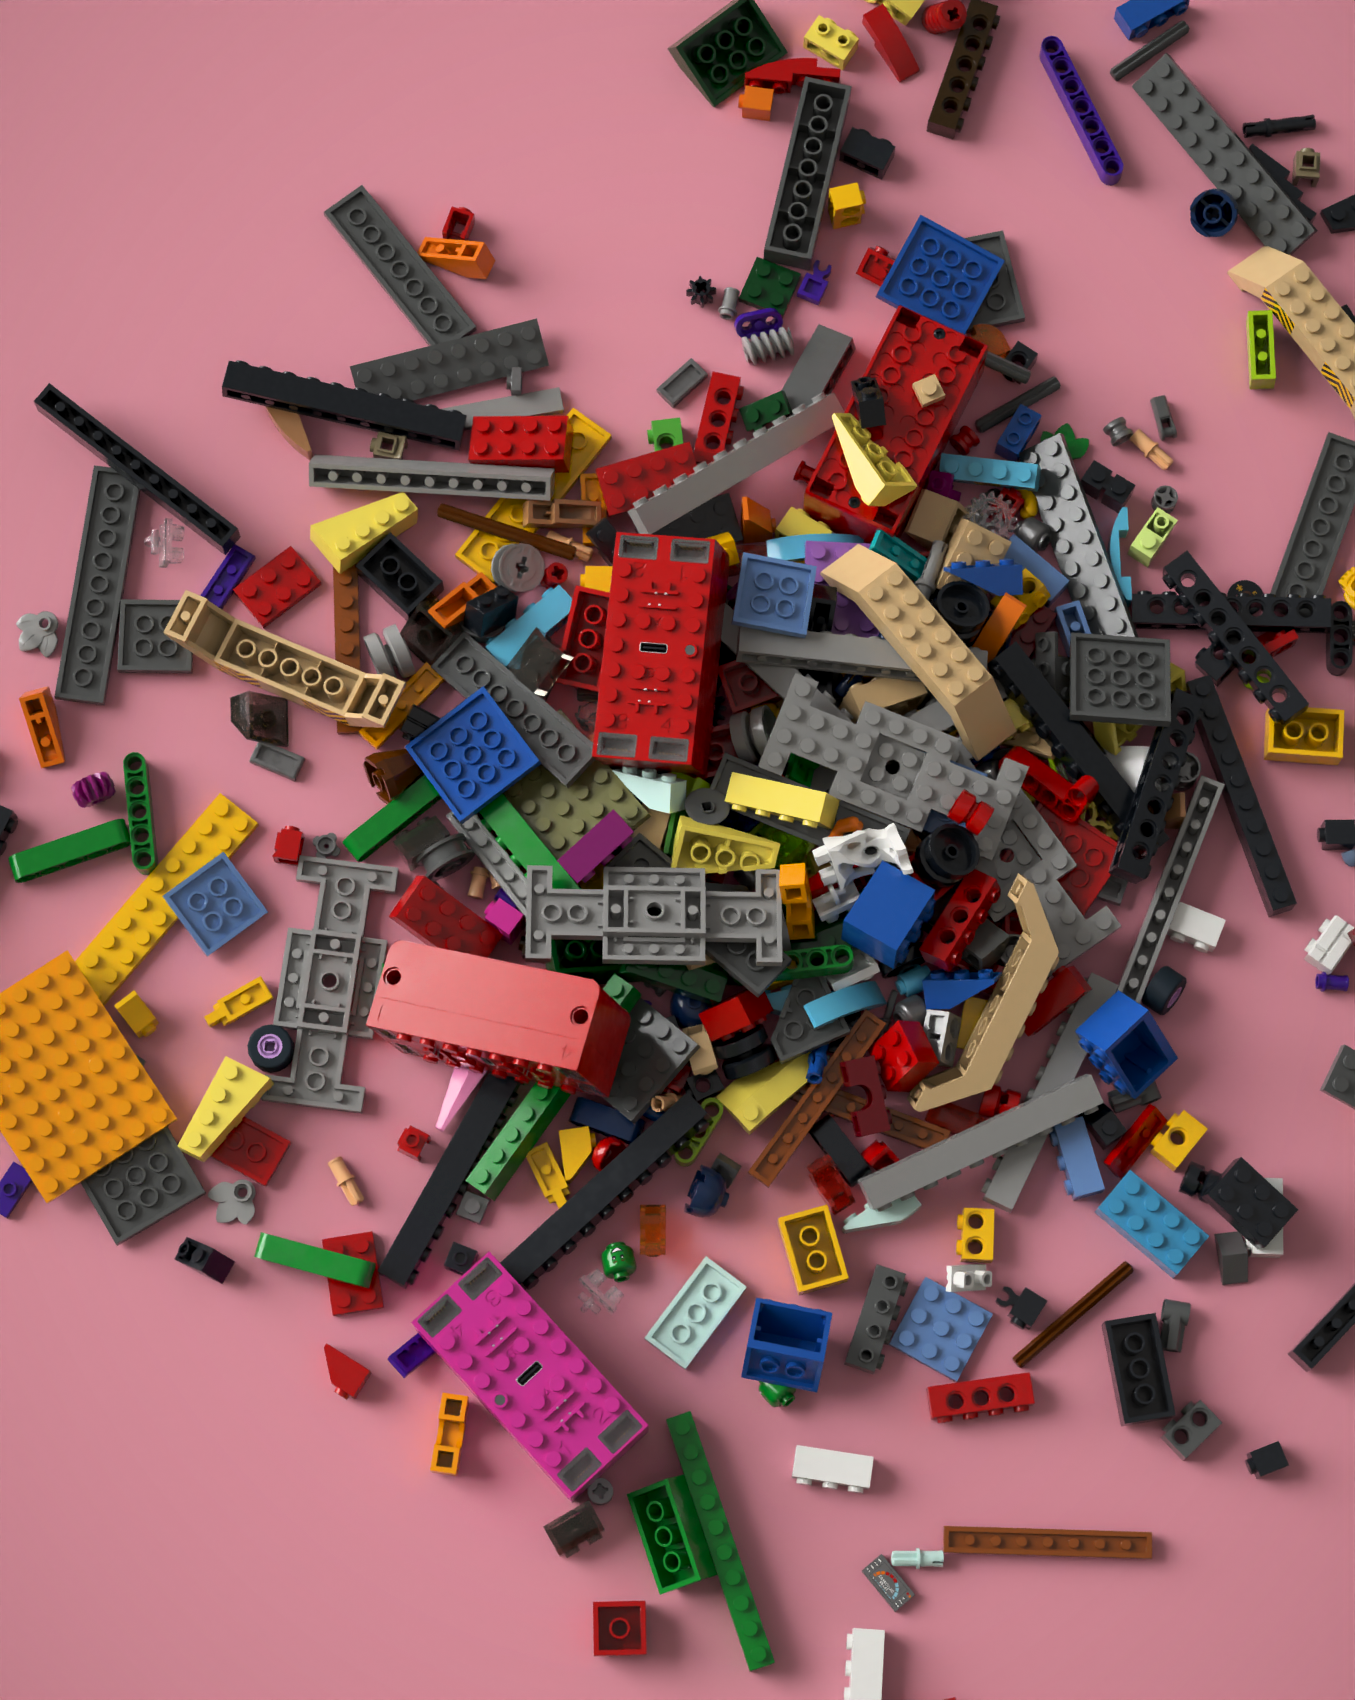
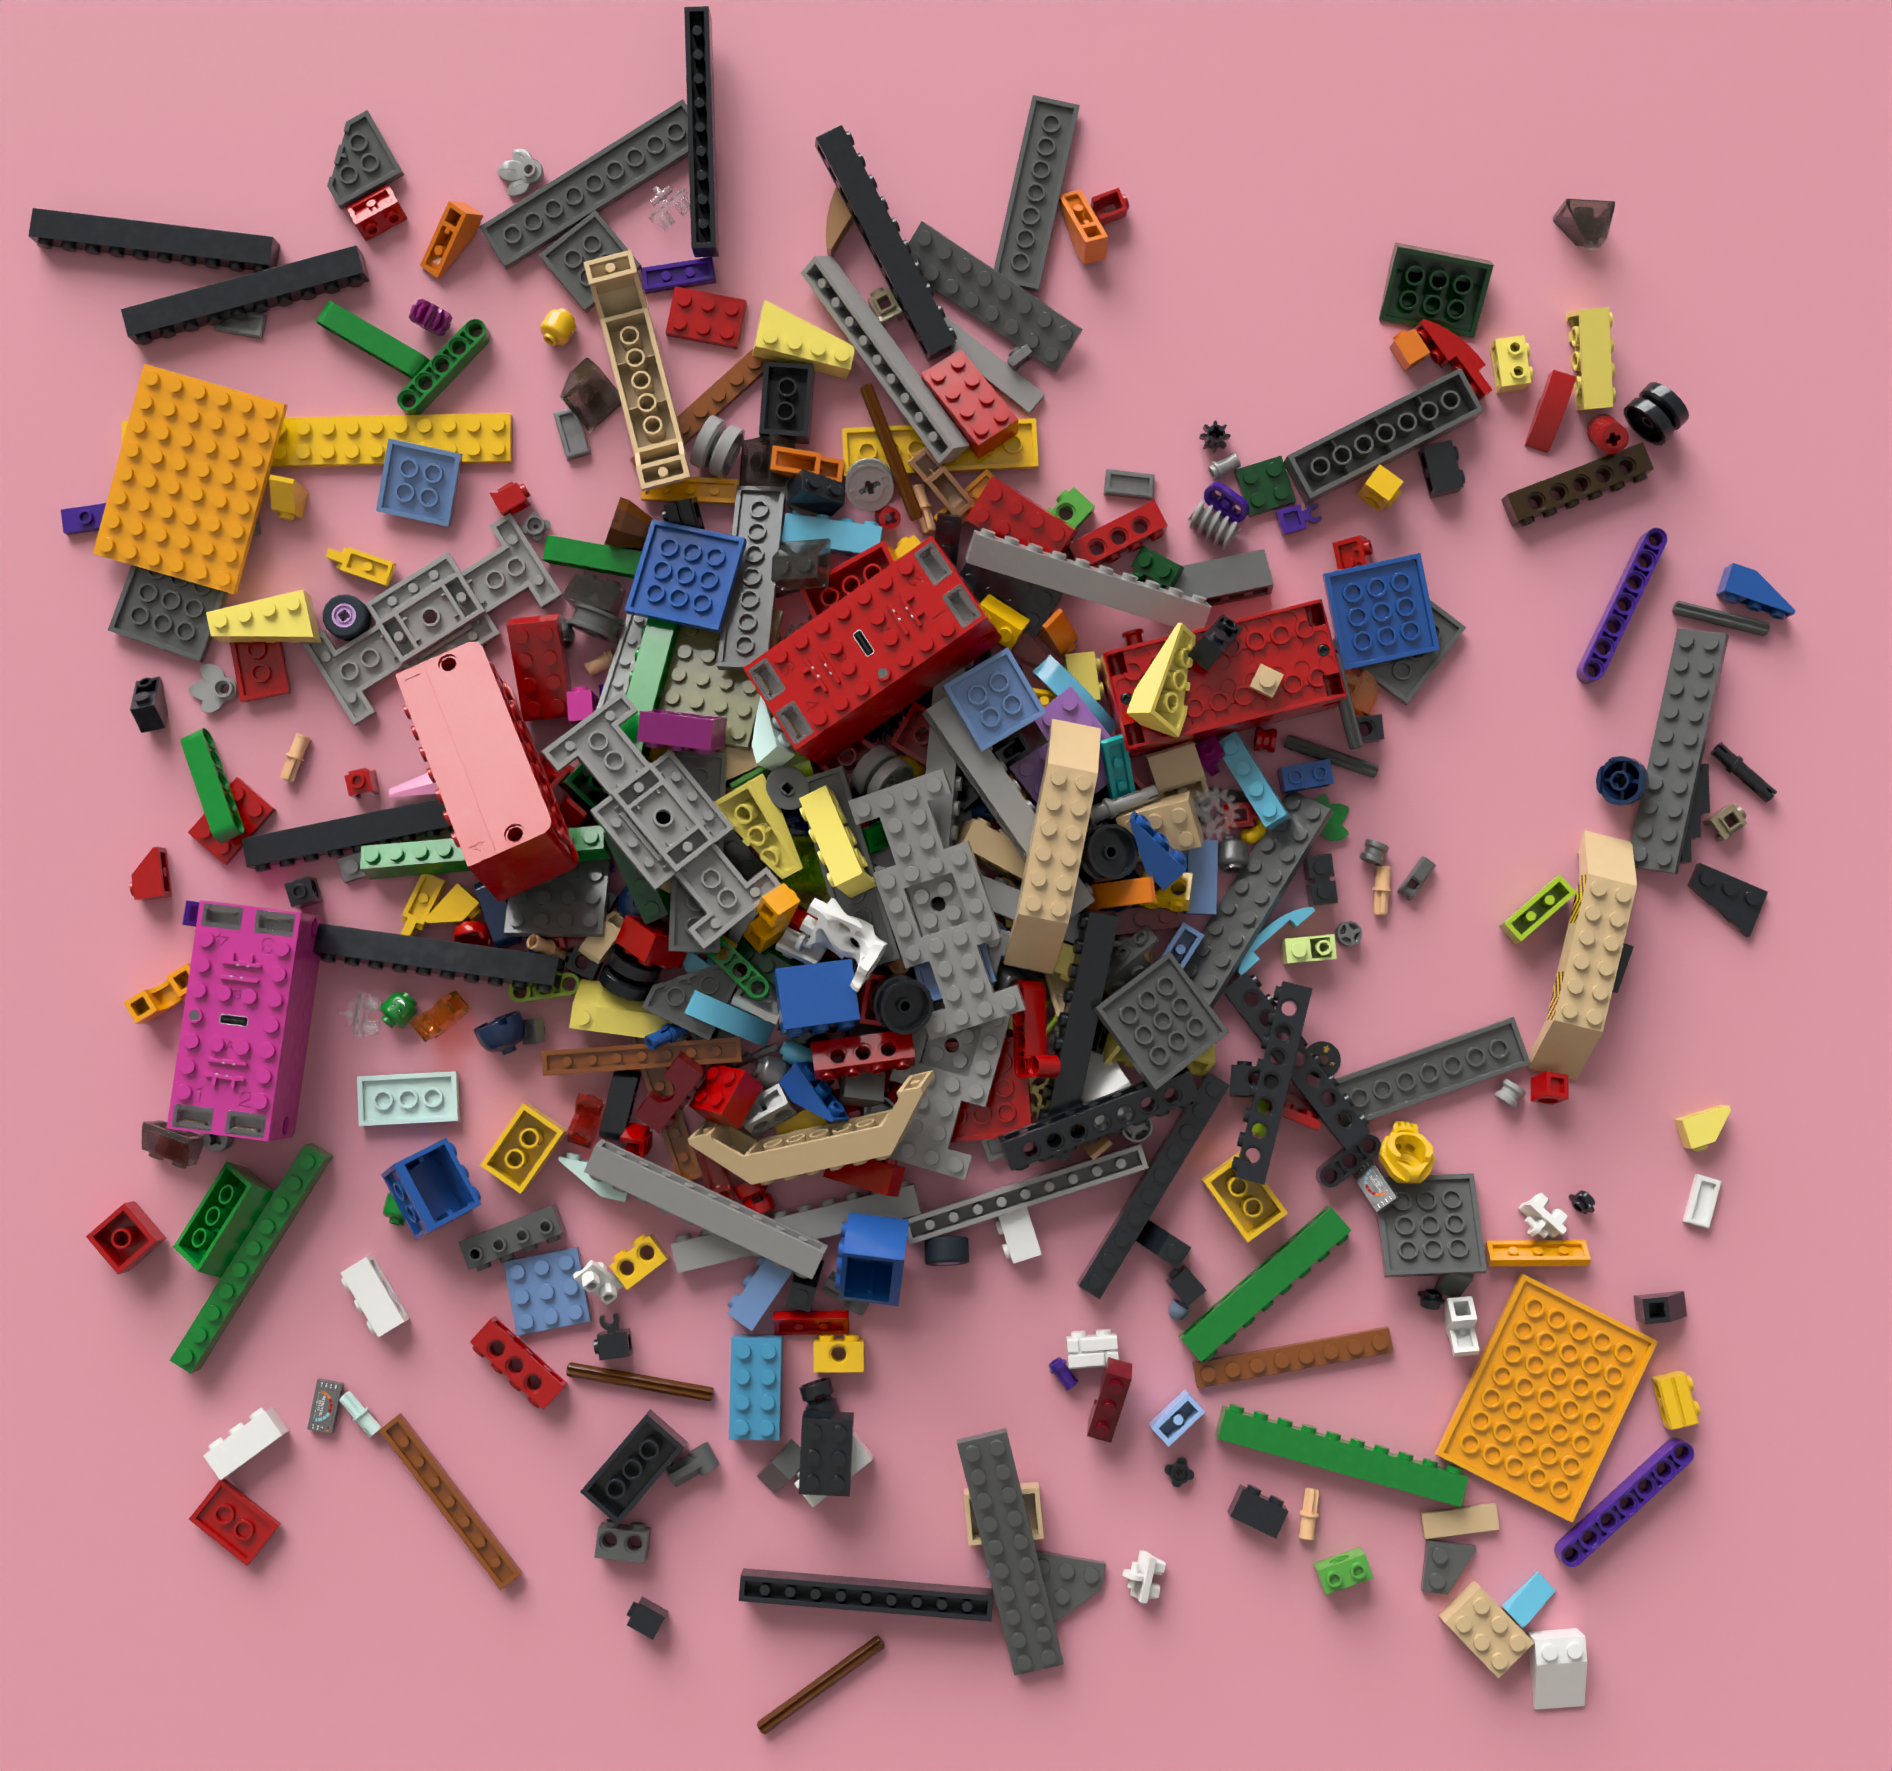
camera: 50 degrees right, 10 degrees up
orange arm [828,816,863,837] -> none
red wheel [947,789,995,836] -> none
none -> yellow head [540,308,577,346]
none -> black slope [1136,1220,1191,1269]

